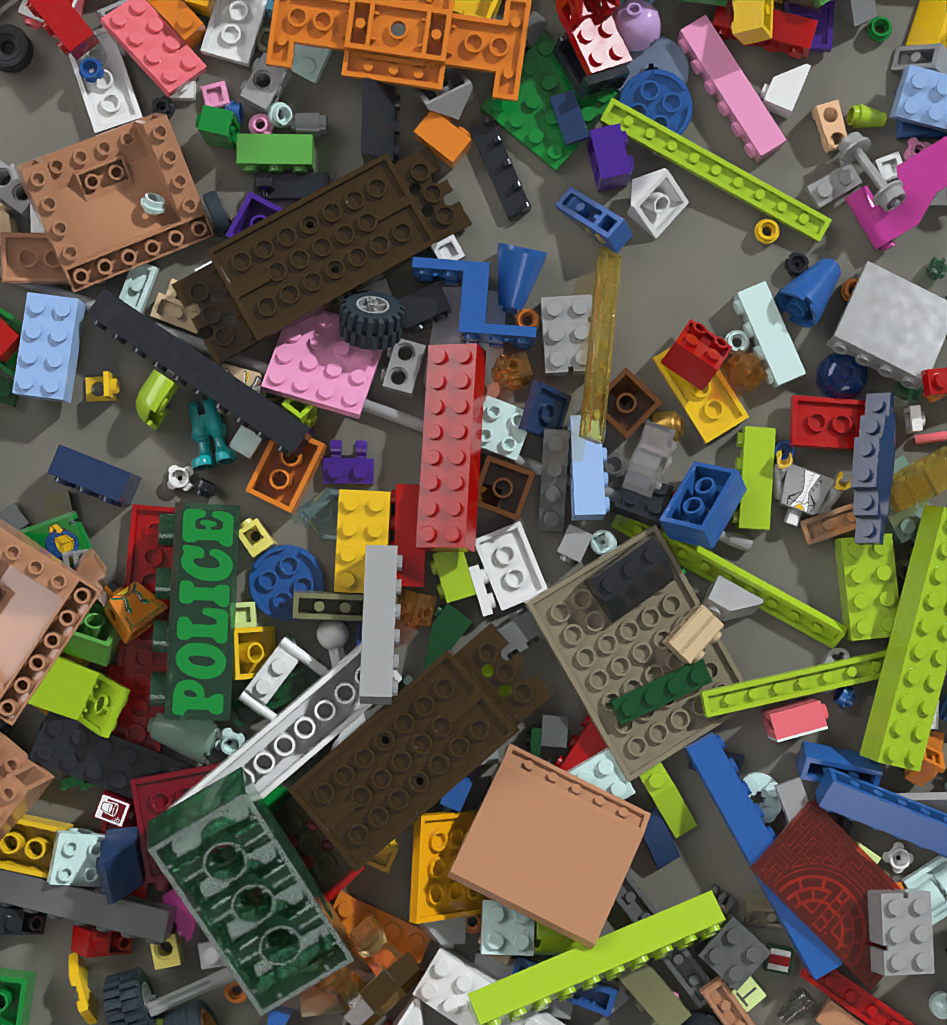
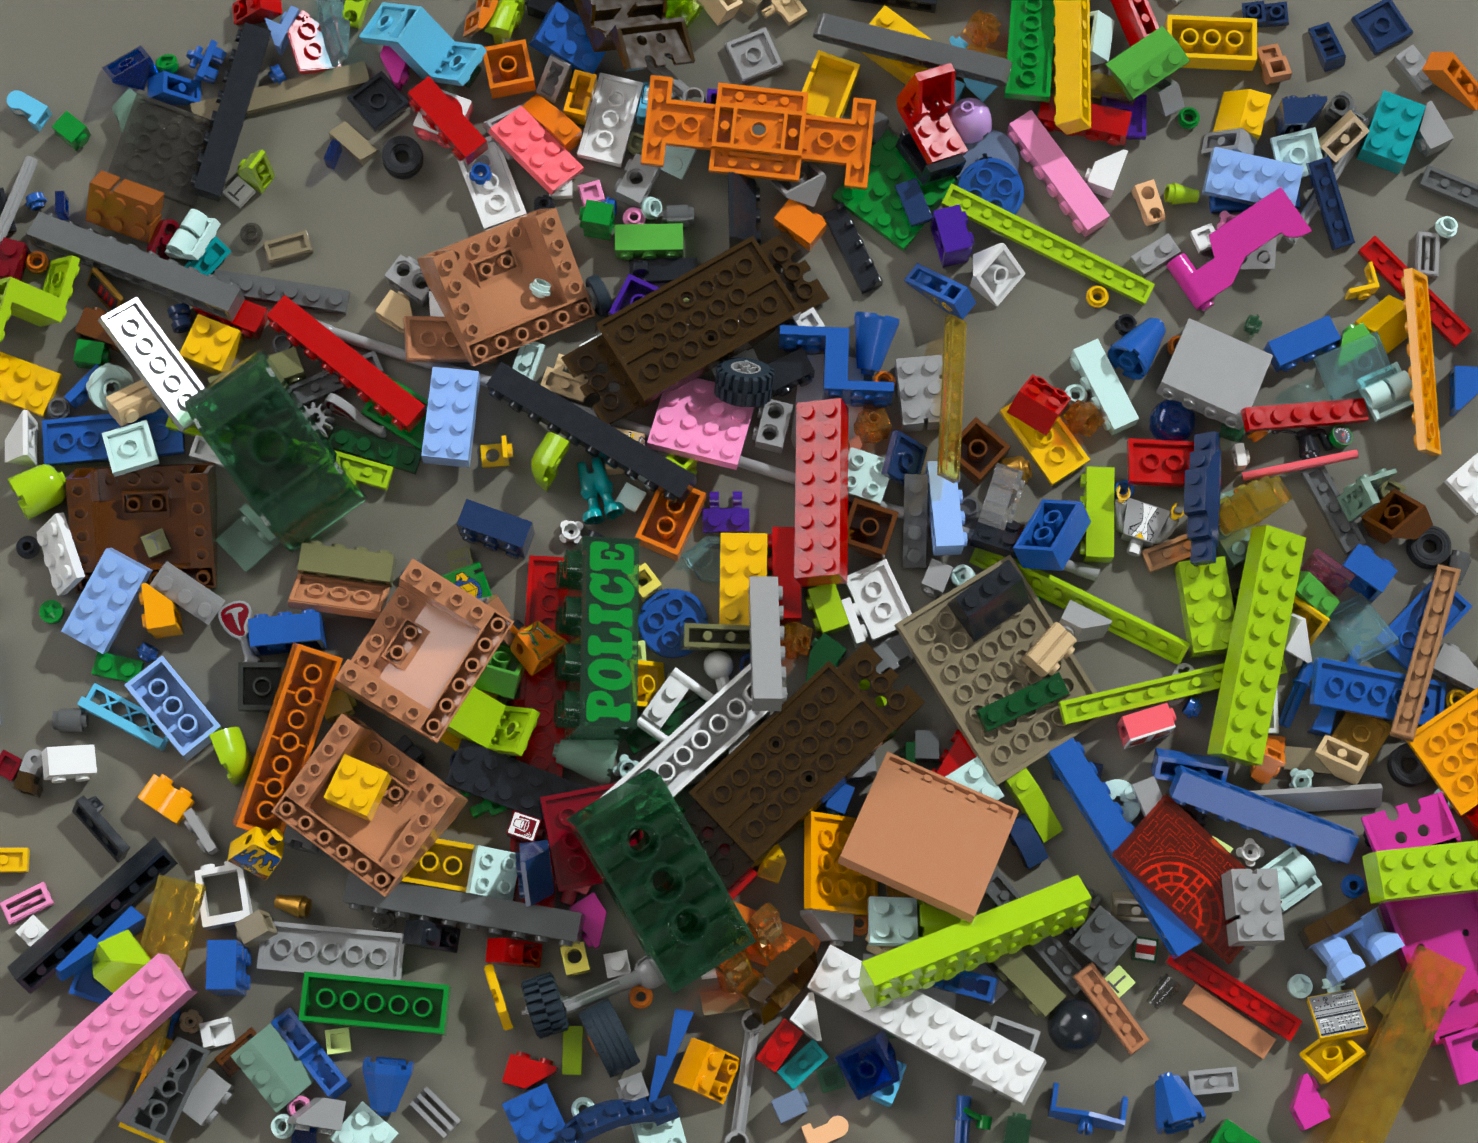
camera: 10 degrees left, 10 degrees down
light grey piece [838,132,907,212] -> none

